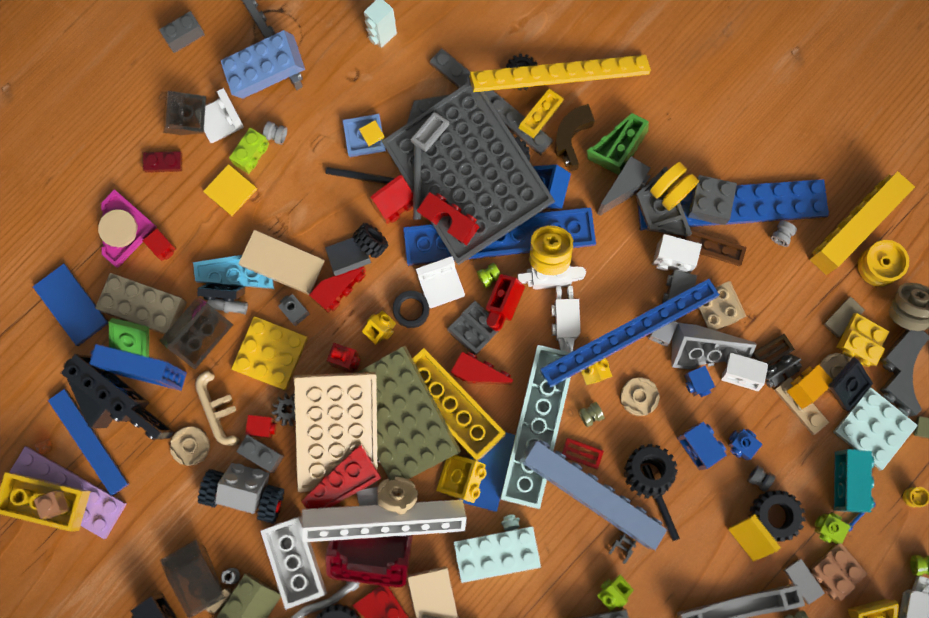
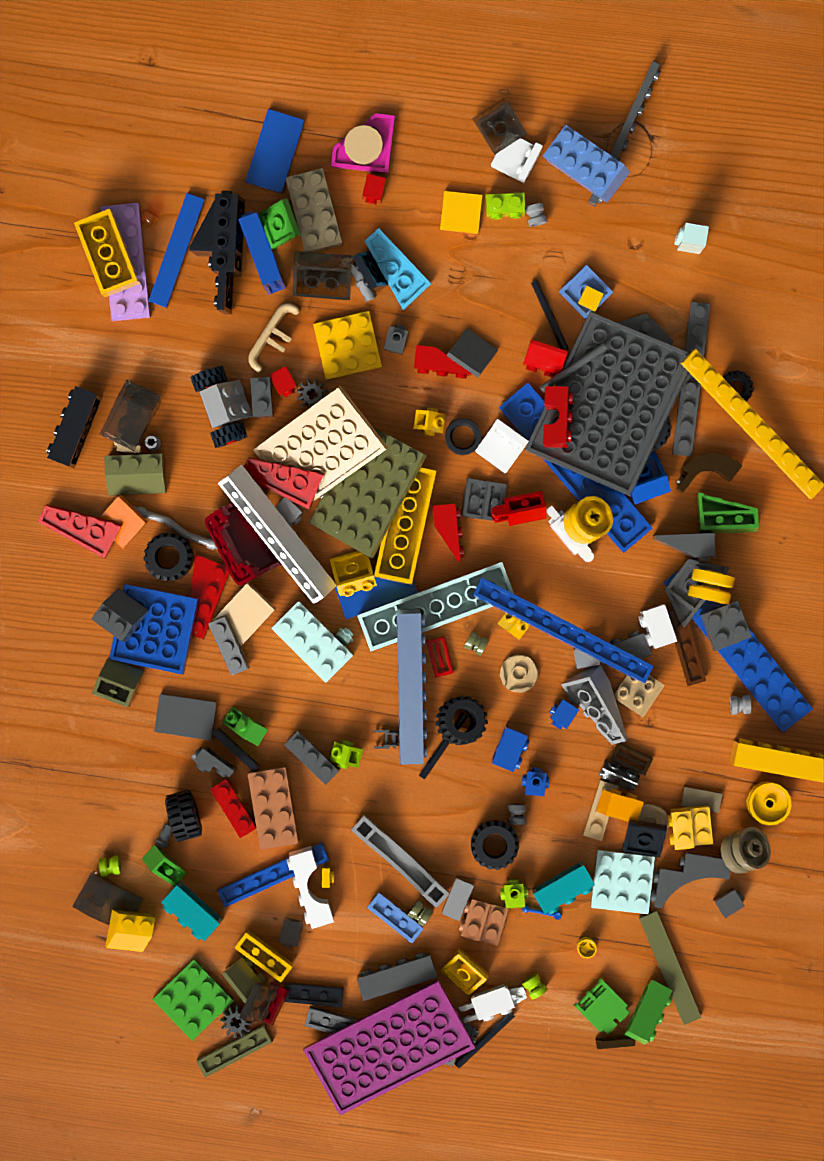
camera: 50 degrees right, 10 degrees up
nougat brick [34,491,69,519] -> none
dark red plate [143,151,182,173] -> none
dark grey brick [159,11,205,53] -> none
tan tile [170,427,210,466] -> none
tan tile [238,230,325,295] -> none
white brick [261,517,327,609] -> none
red brick [327,342,361,373] -> none
black tyre [352,223,389,258] -> none
tan plate [377,477,418,515] -> none
light grey tile [410,112,450,152] -> none
lime wheel [477,263,501,288] -> none
yellow plate [518,89,564,139] -> none
white hinge [551,286,580,353] -> none
white panel [721,353,768,391] -> none
yellow tile [728,514,781,562] -> none

